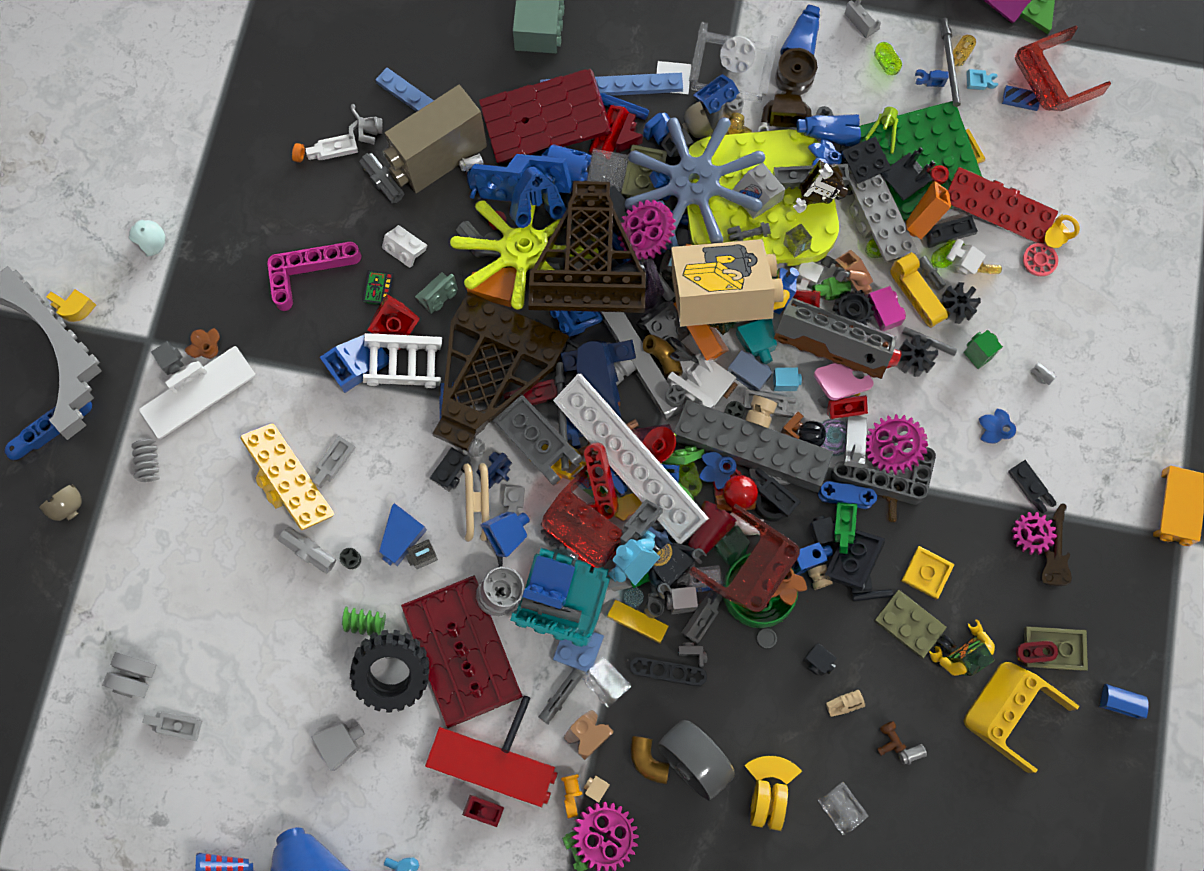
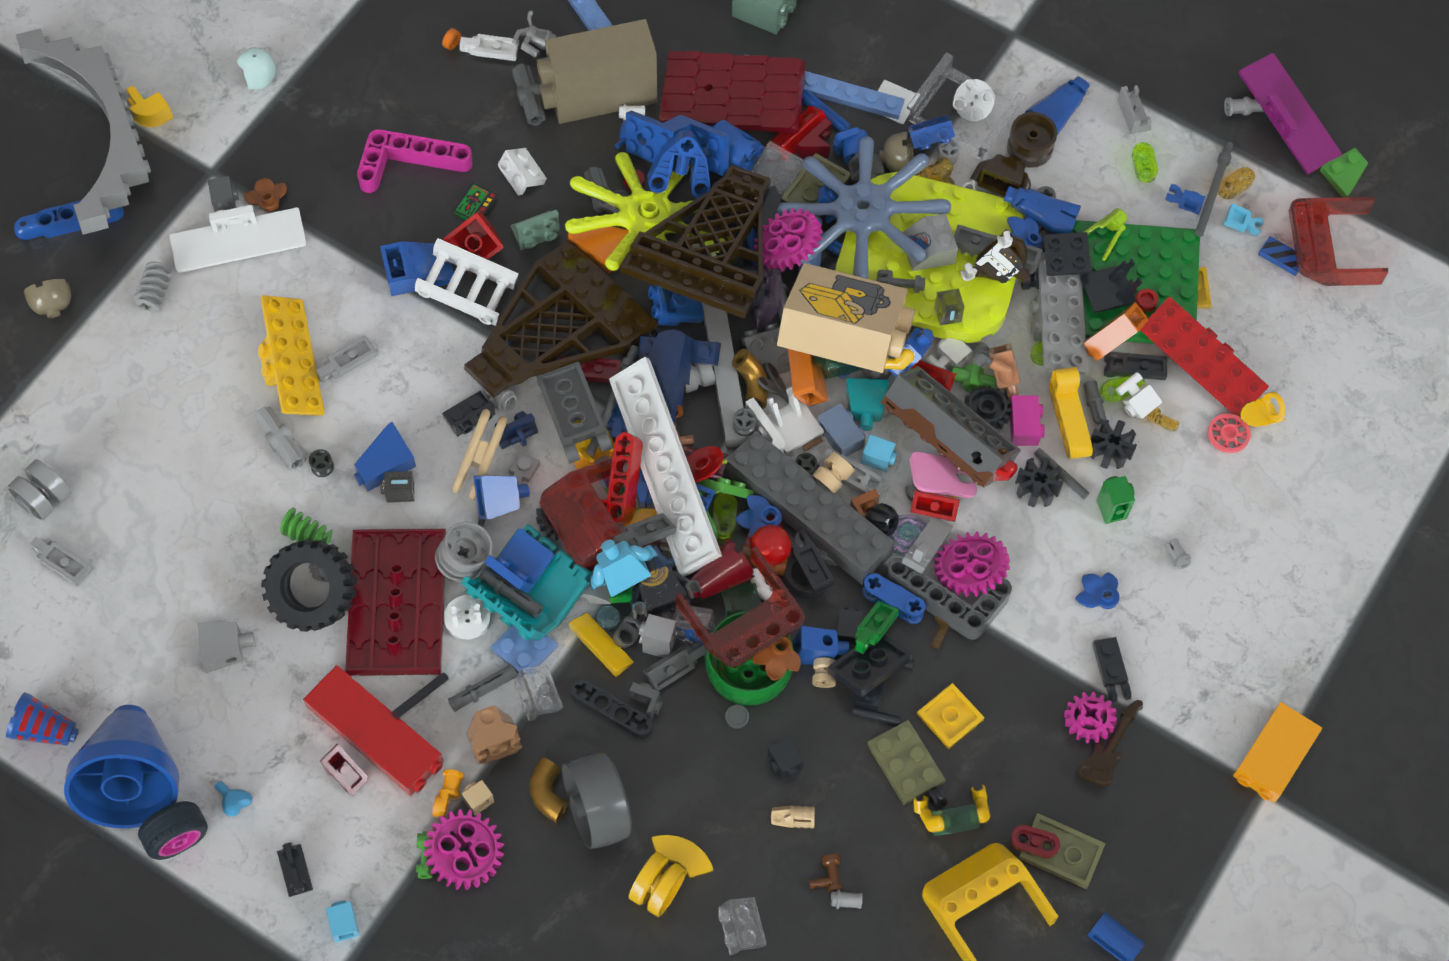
camera: 20 degrees right, 10 degrees down
none -> white plate [444,595,491,640]

